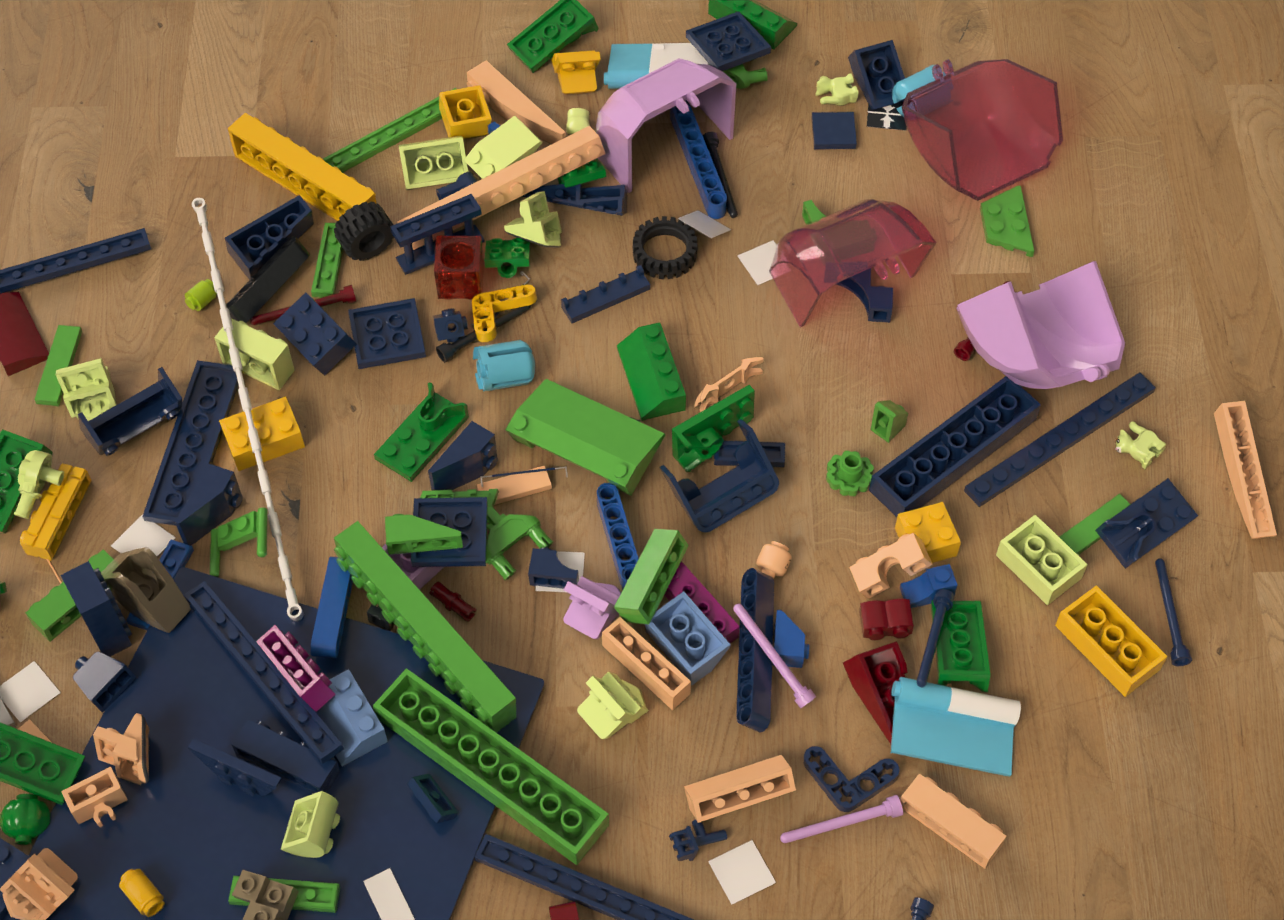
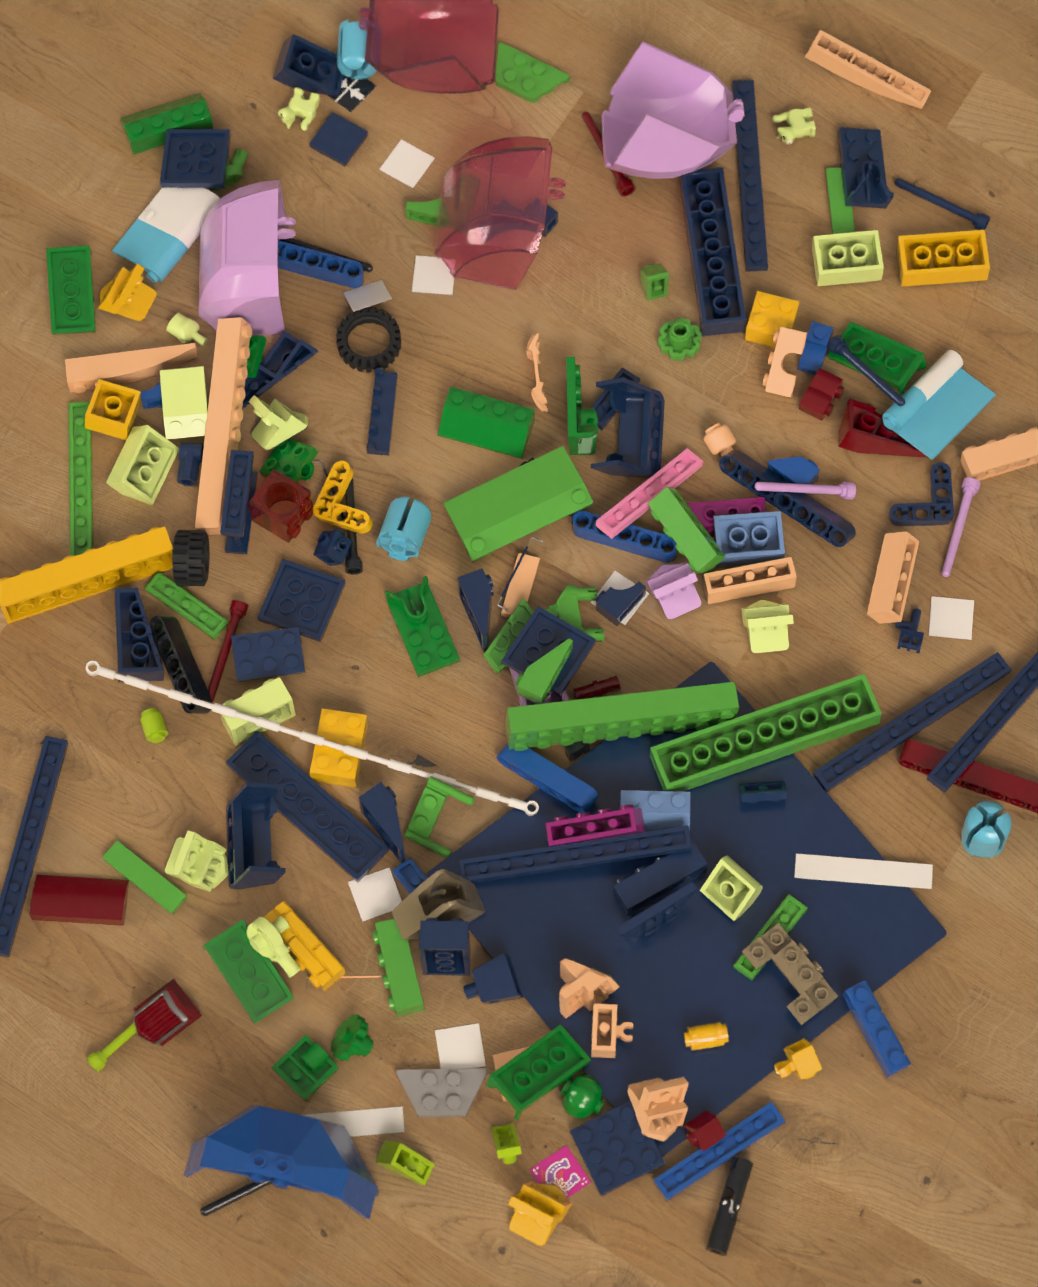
camera: 55 degrees left, 10 degrees up
none -> white sticker [379,140,435,188]
none -> bright pink plate [596,448,703,539]

